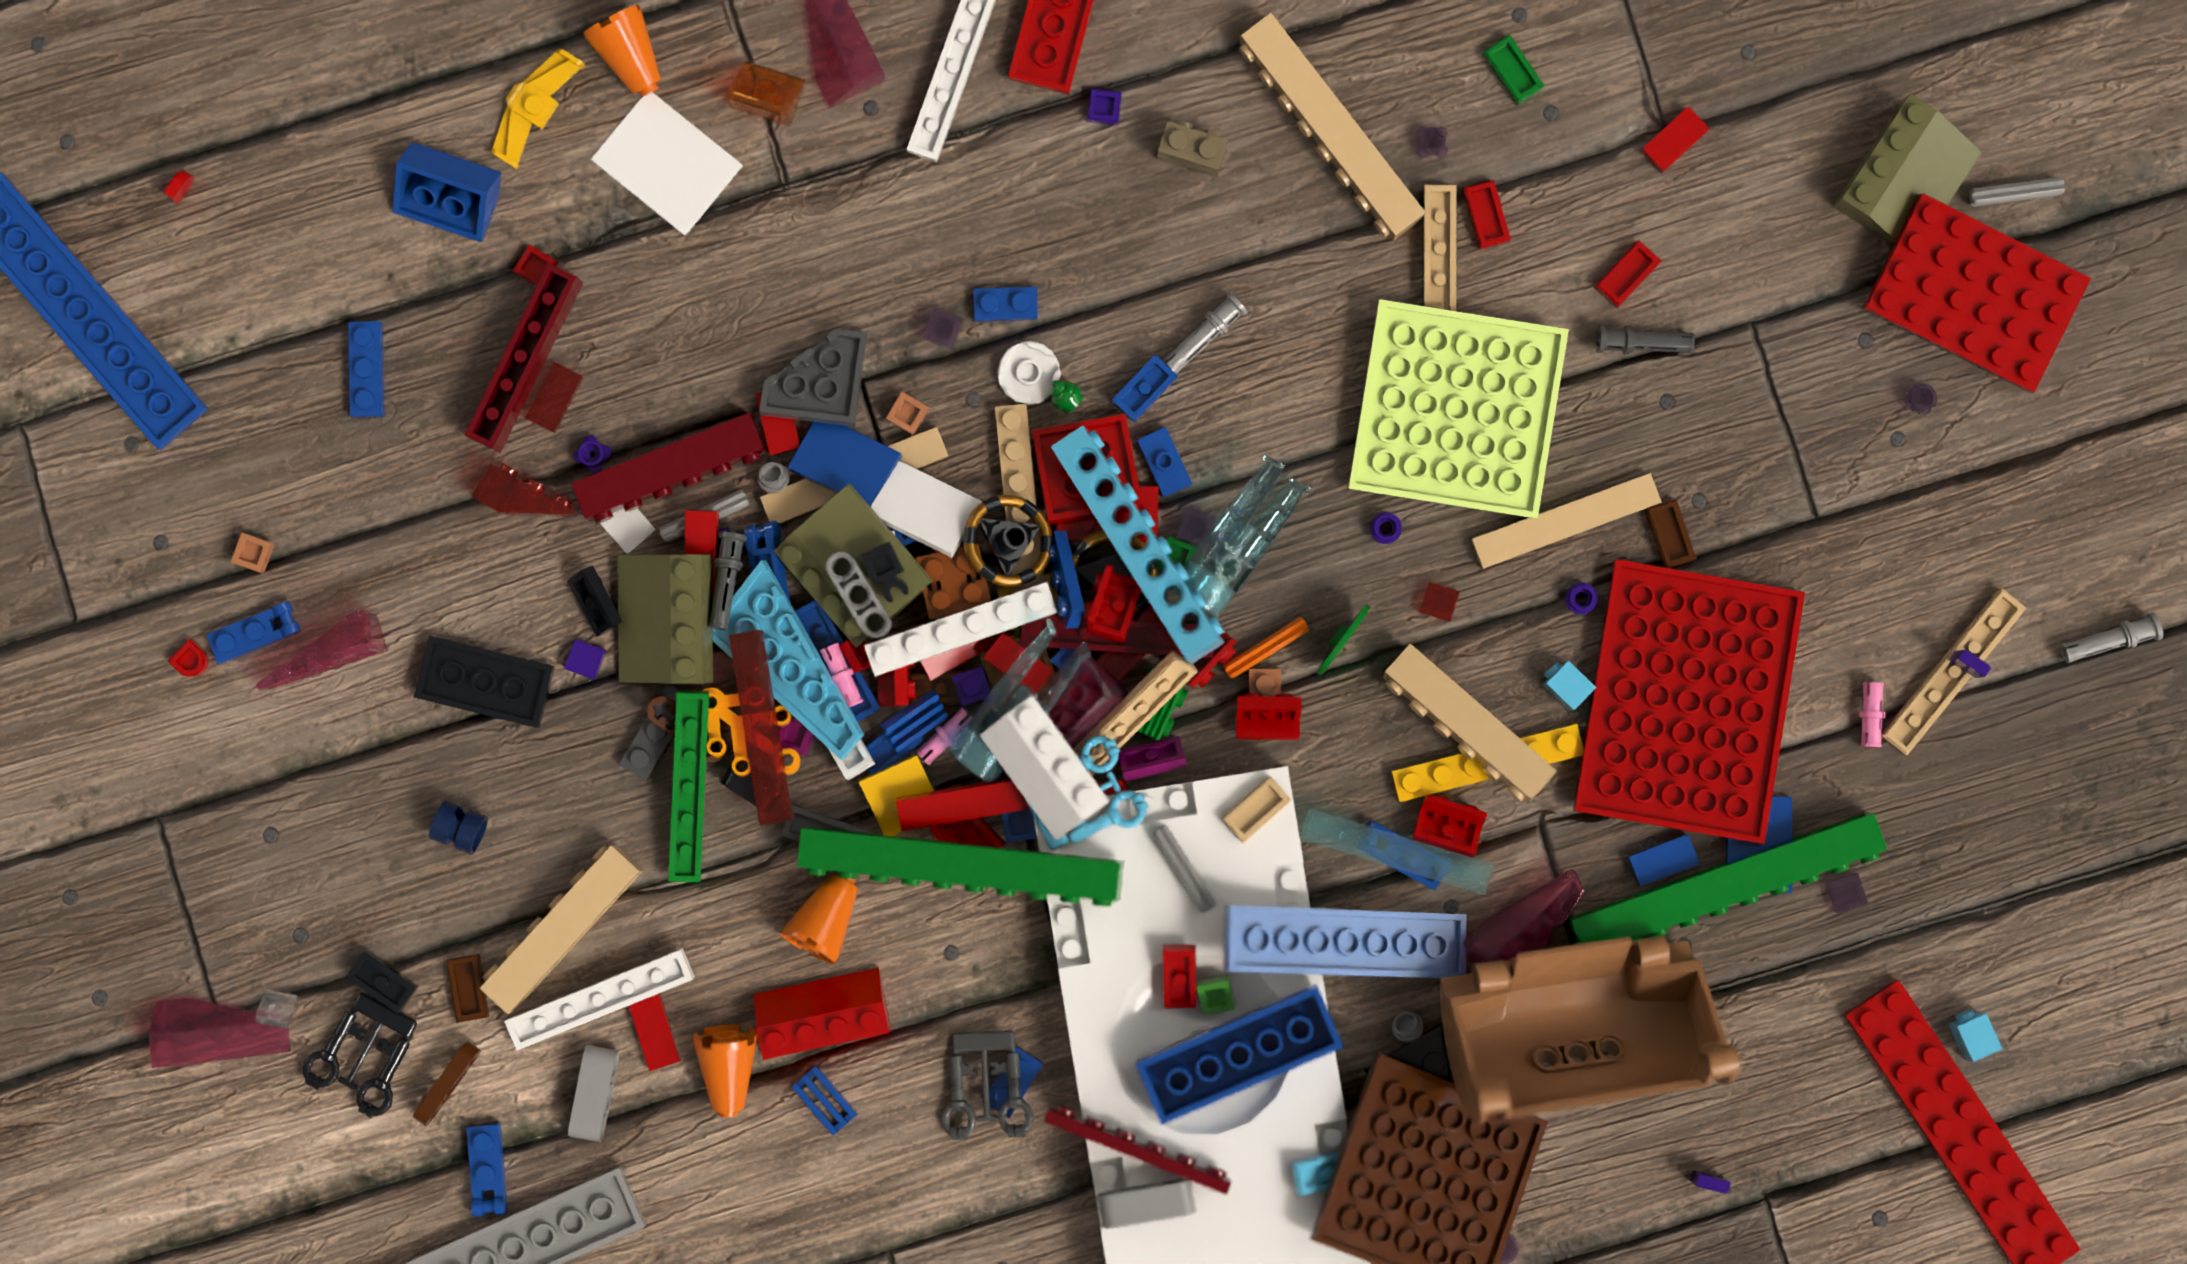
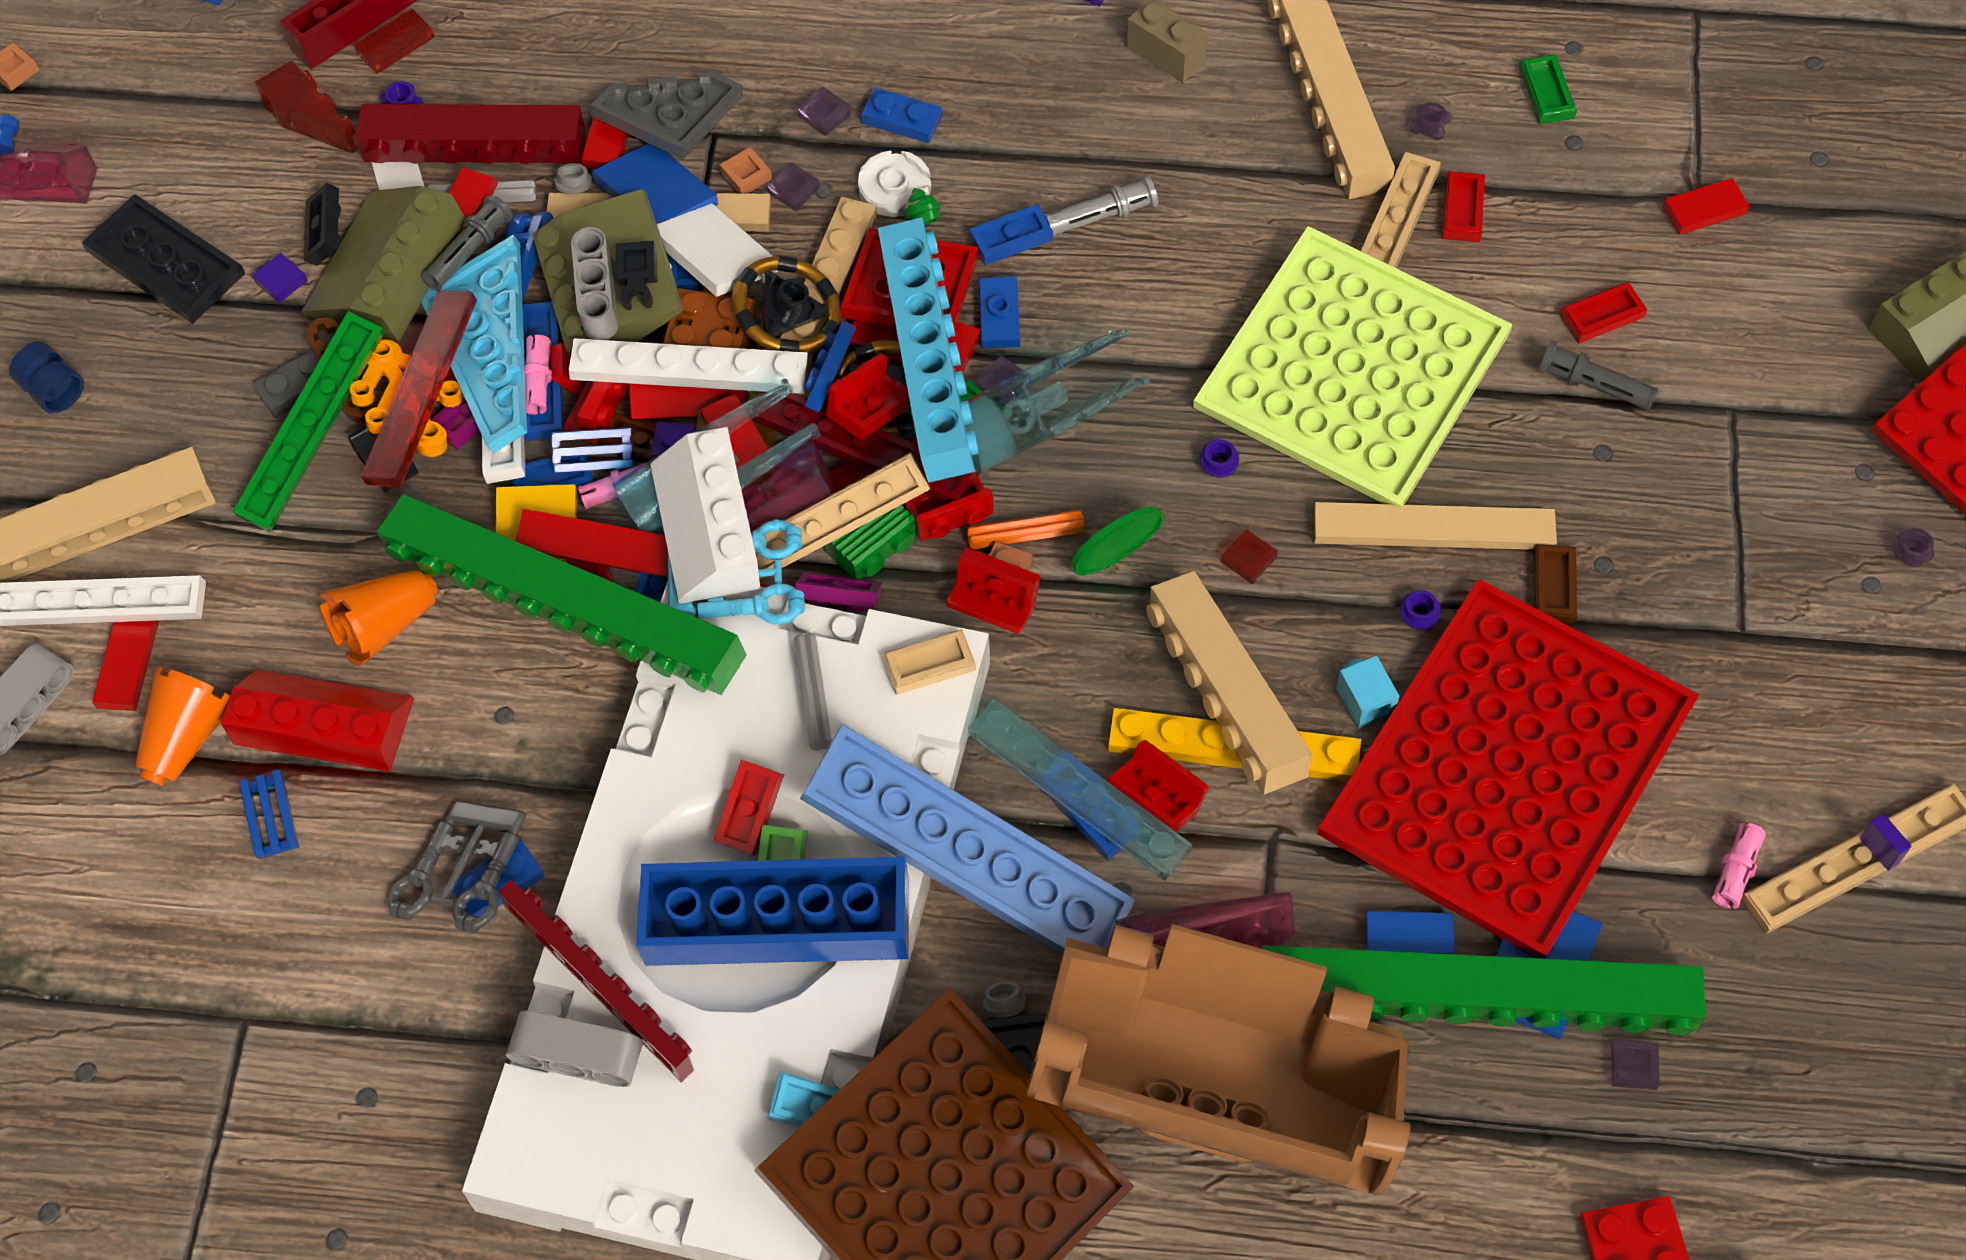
camera: 20 degrees right, 25 degrees down
none -> clear purple tile [767,162,820,212]

